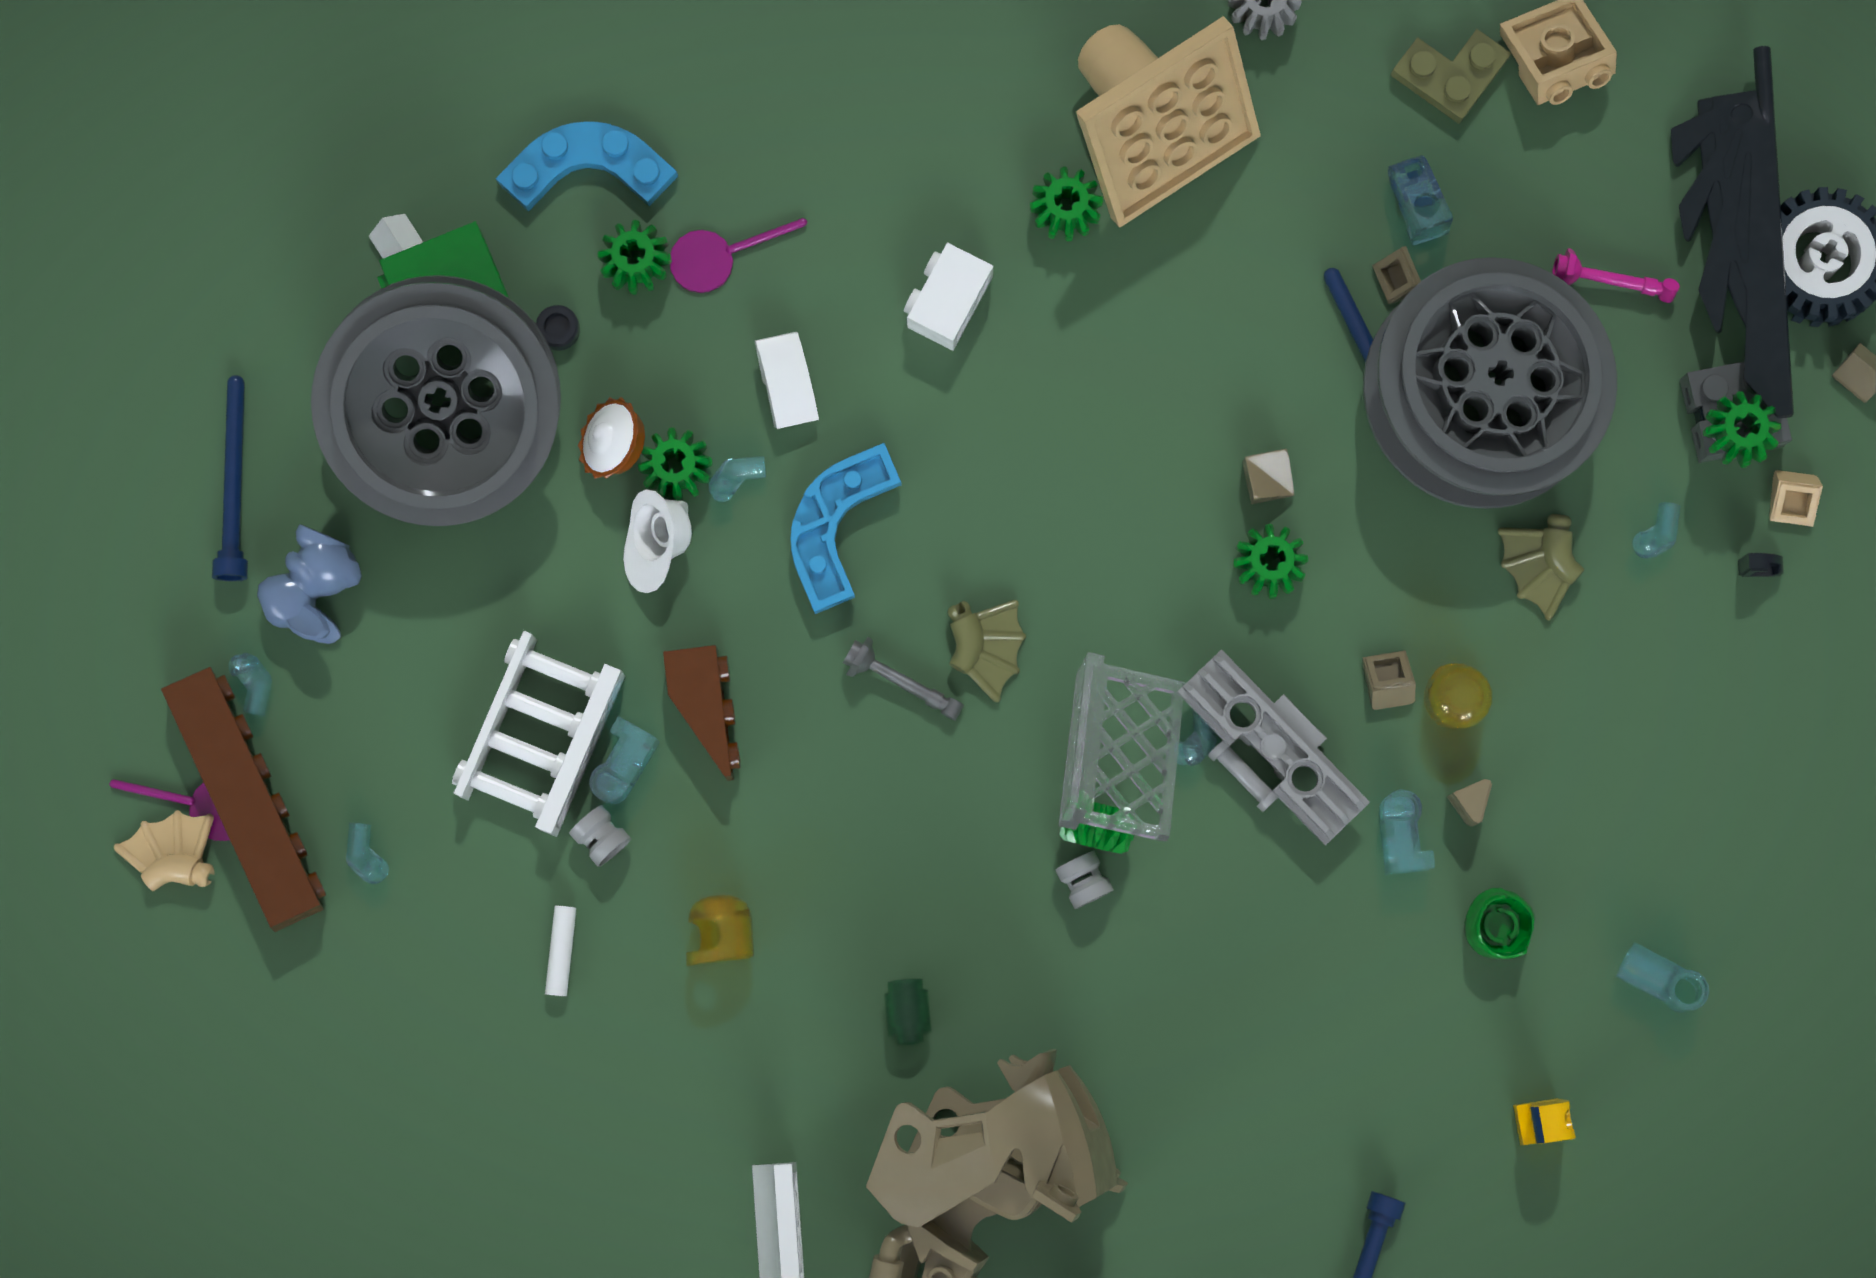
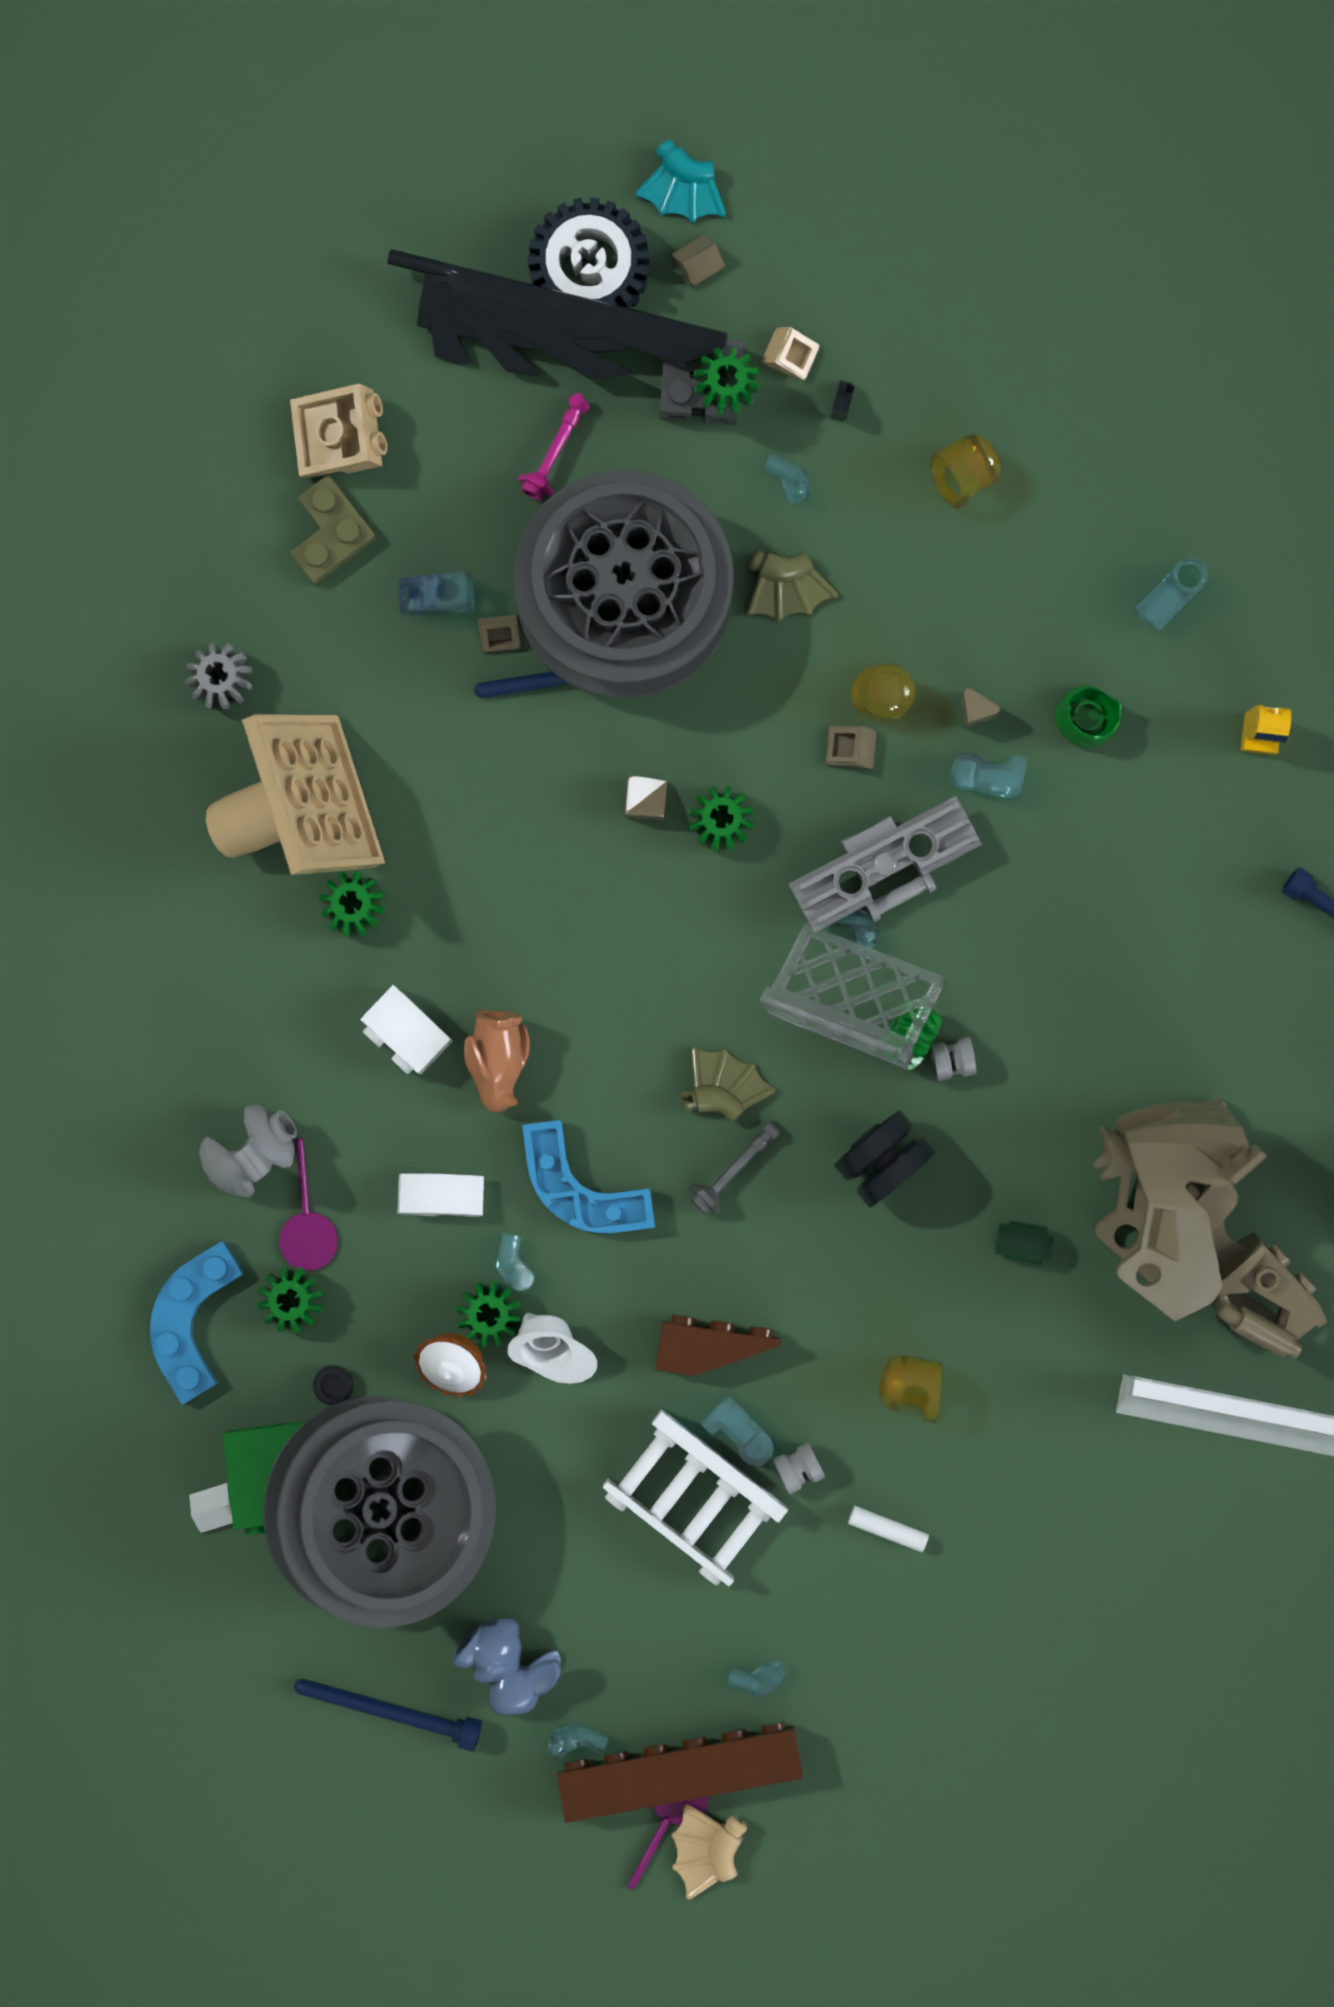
camera: 75 degrees left, 5 degrees up
none -> light grey animal [199,1104,297,1198]
none -> nougat animal [464,1010,530,1113]
none -> black wheel [833,1110,936,1208]
none -> clear yellow helmet [931,434,1001,509]

